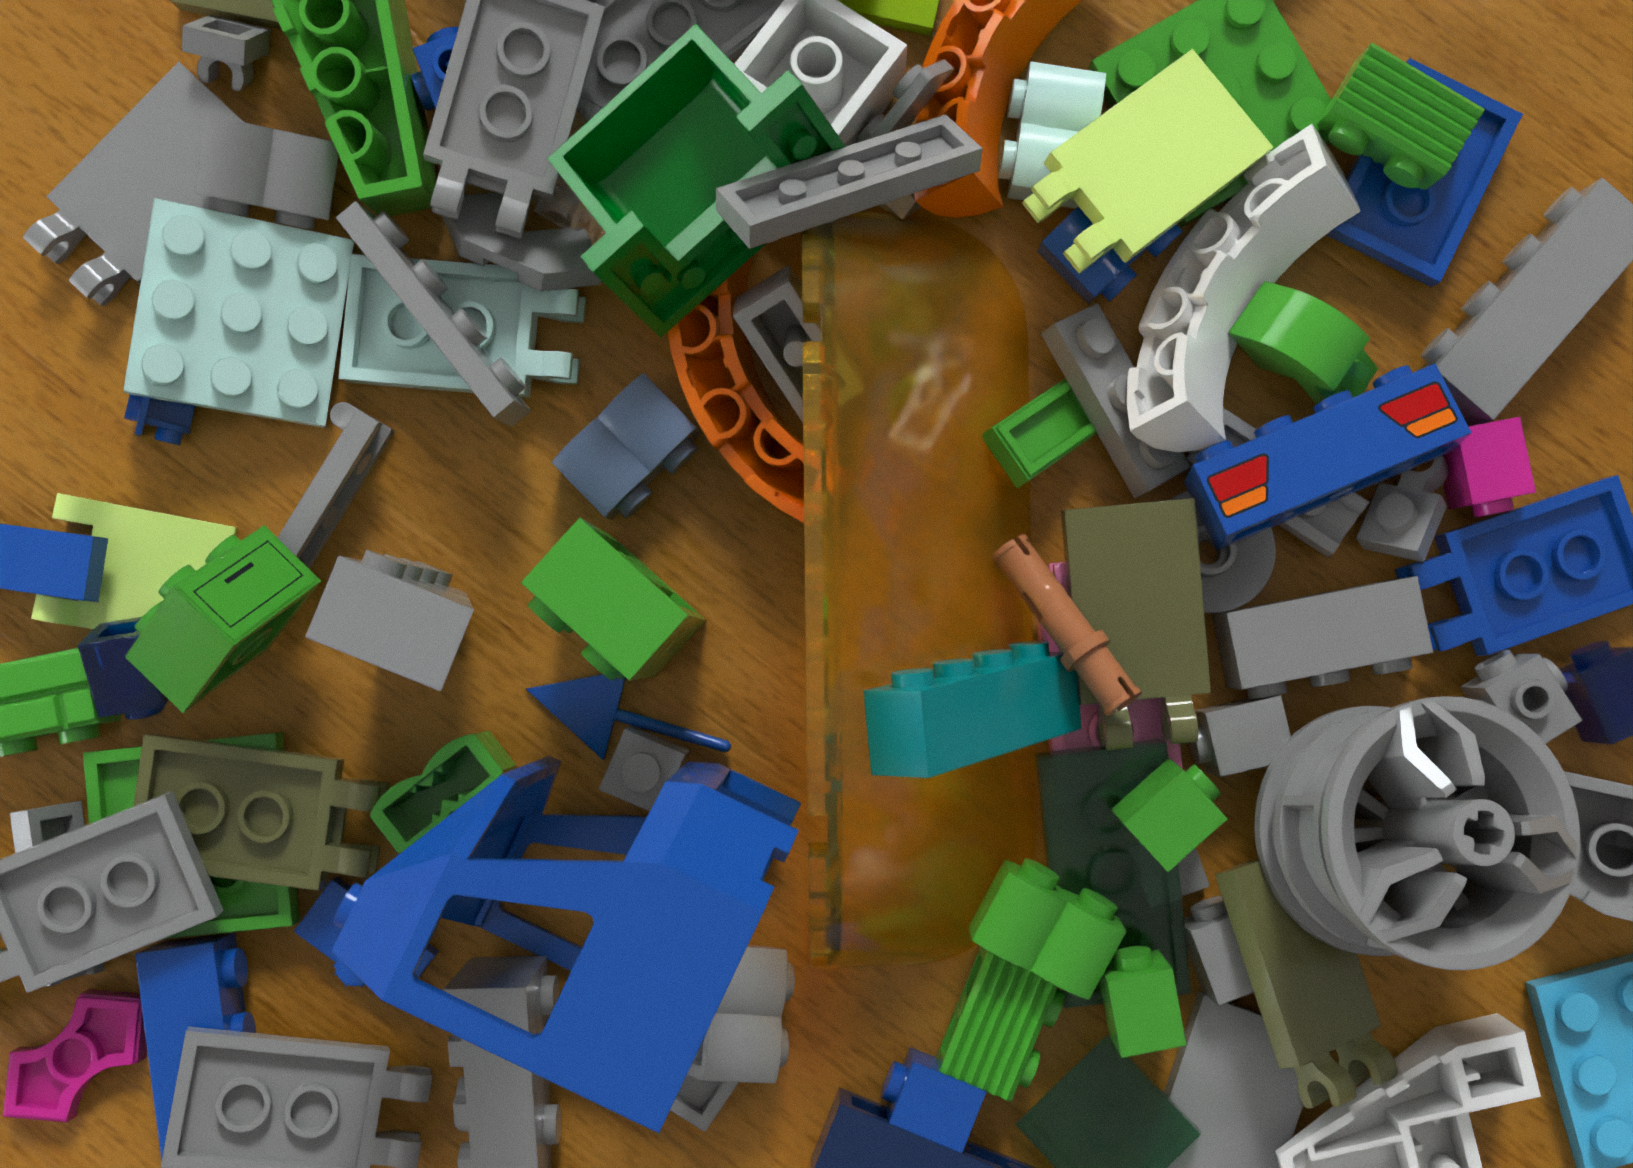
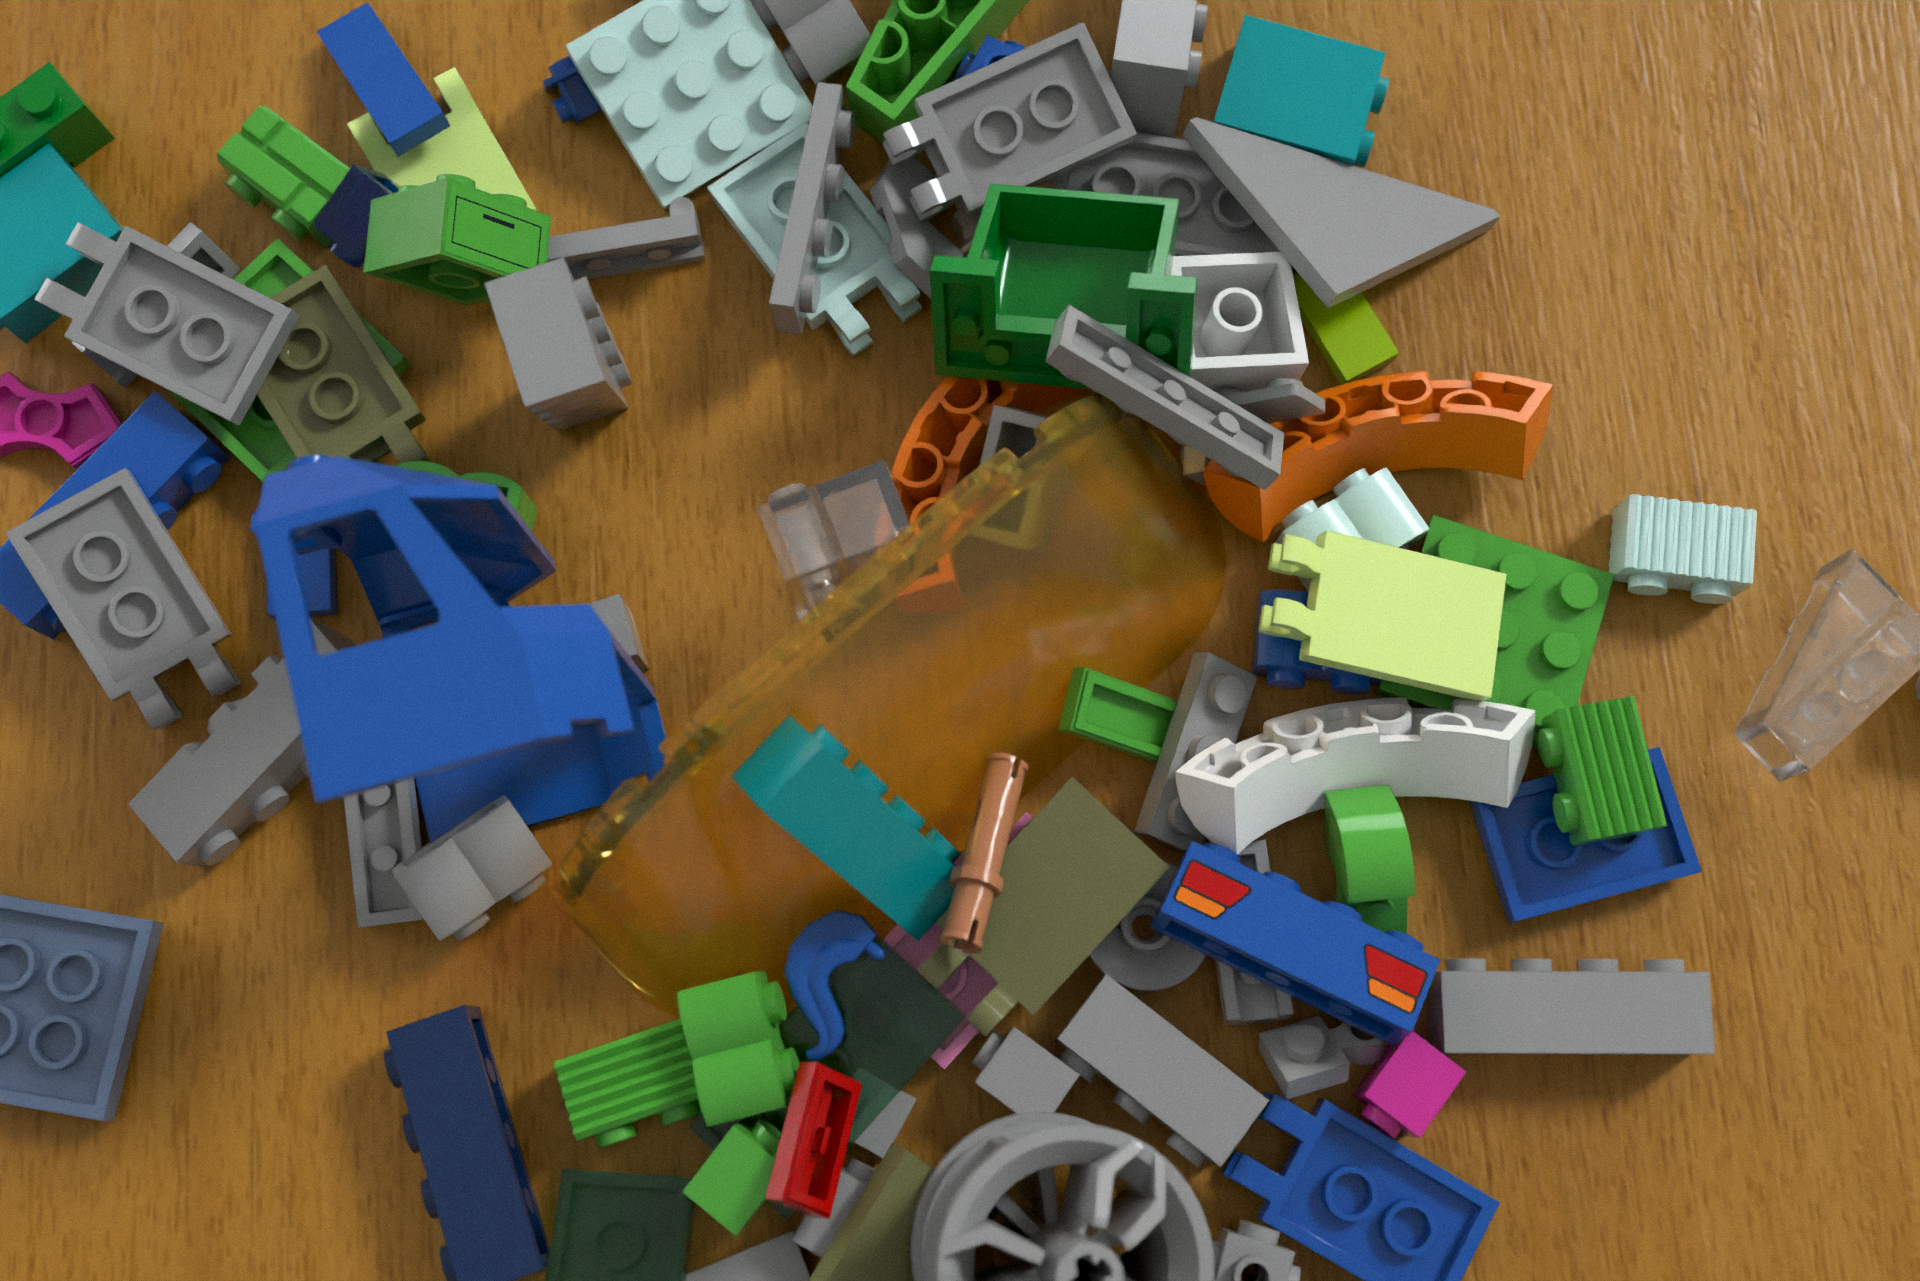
camera: 50 degrees right, 10 degrees down
bright green brick [521,517,707,681] -> none
blue piece [526,674,731,760] -> none
sand blue brick [551,373,701,520] -> none
blue brick [880,1047,986,1153] -> none
bright green brick [1111,758,1228,872] -> none
none -> clear wedge [757,460,913,626]
none -> red tile [765,1062,862,1219]
none -> blue piece [784,910,885,1061]

